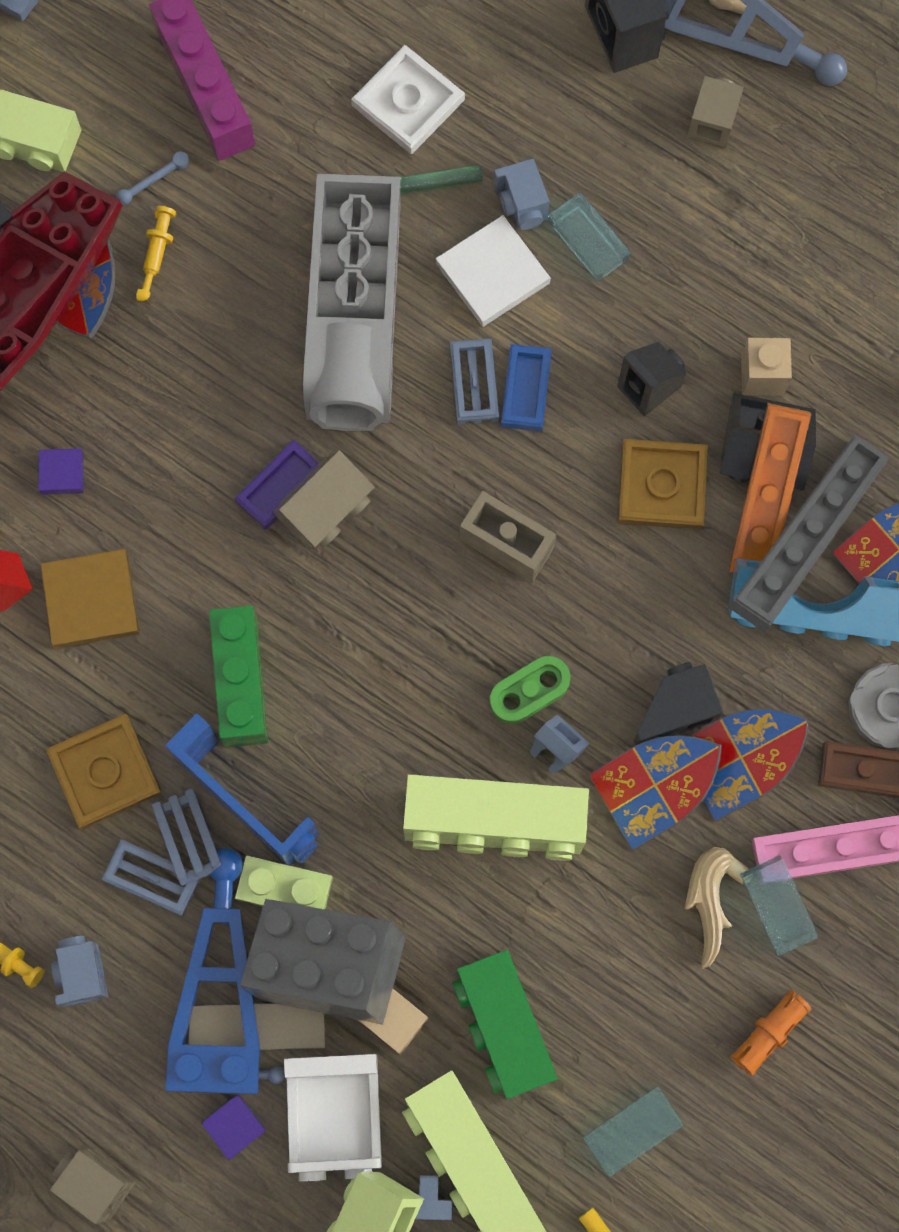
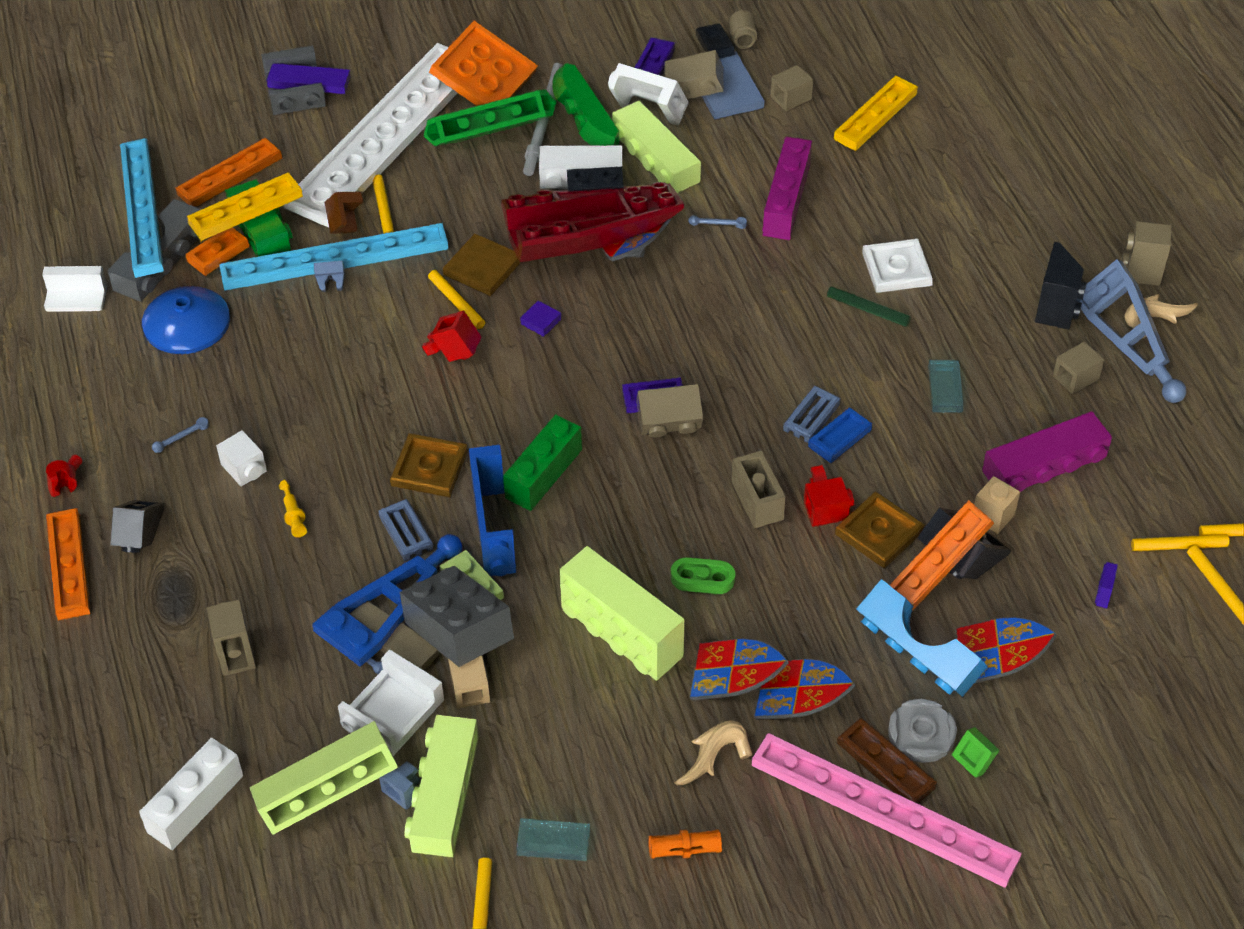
camera: 40 degrees right, 25 degrees down
pearl gold tile [40,549,140,649] -> none
sand blue brick [51,936,108,1008] -> none
yellow piece [136,206,176,301] -> none
sand blue tile [151,788,221,886] -> none
dark purple tile [201,1094,266,1160] -> none
light grey brick [303,174,401,431] -> none
white tile [436,215,551,327] -> none
green brick [452,949,558,1100] -> none
sand blue brick [494,158,550,230] -> none
sand blue tile [530,715,590,773] -> none
black slope [617,341,686,417] -> none
black slope [634,662,723,745] -> none
dark grey tile [728,434,889,633] -> none
clear light blue tile [740,855,819,956] -> none
none -> red brick [804,465,854,527]
none -> magenta brick [982,411,1112,492]

